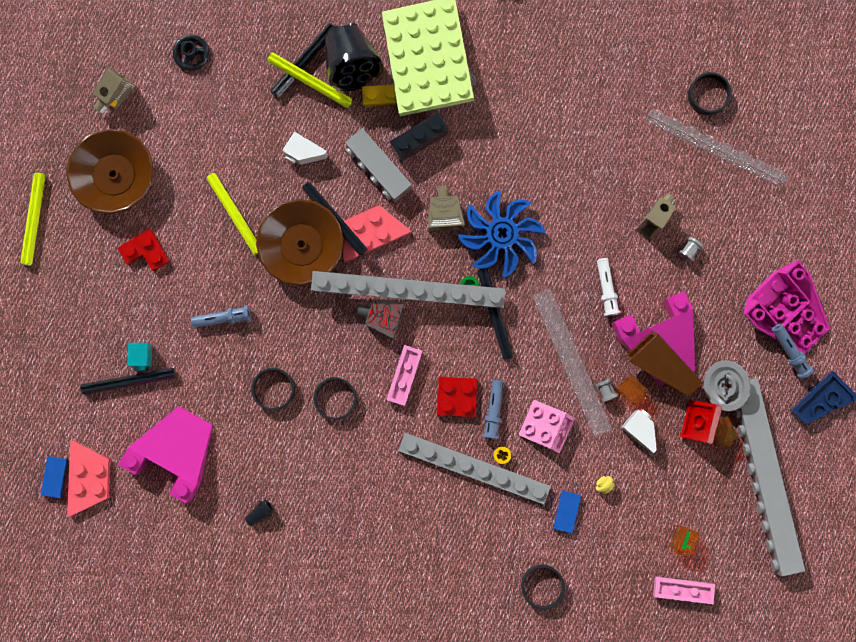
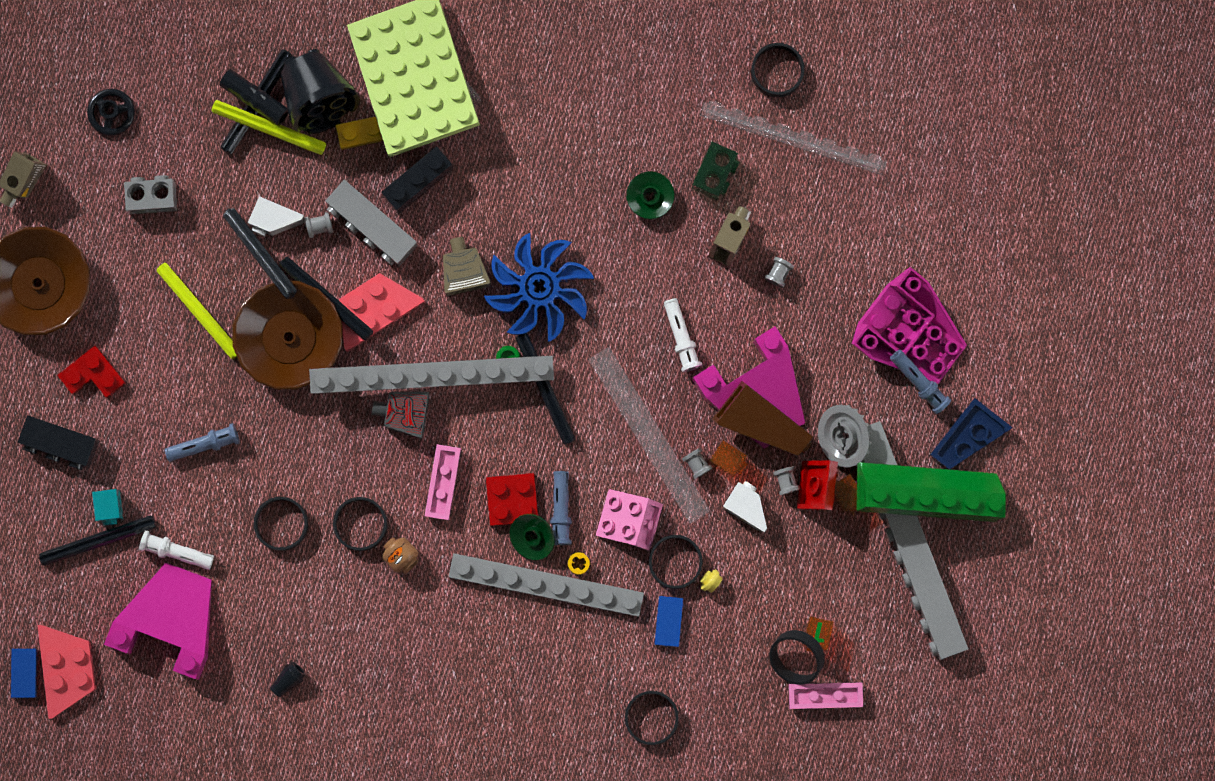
camera: 10 degrees left, 0 degrees up
none -> black brick [17,415,100,470]
none -> light grey brick [124,175,177,214]
none -> white pin [139,530,214,570]
none -> black axle [219,69,288,126]
none -> black axle [223,208,297,299]
none -> light grey bush [305,212,333,238]
none -> medium nougat head [382,537,419,574]
none -> dark green dish [510,514,555,560]
none -> dark green dish [626,171,674,219]
none -> black tyre [649,535,702,589]
none -> clear green brick [691,141,740,200]
none -> black tyre [769,630,825,685]
none -> light grey bush [773,466,801,495]
none -> green slope [857,462,1006,522]

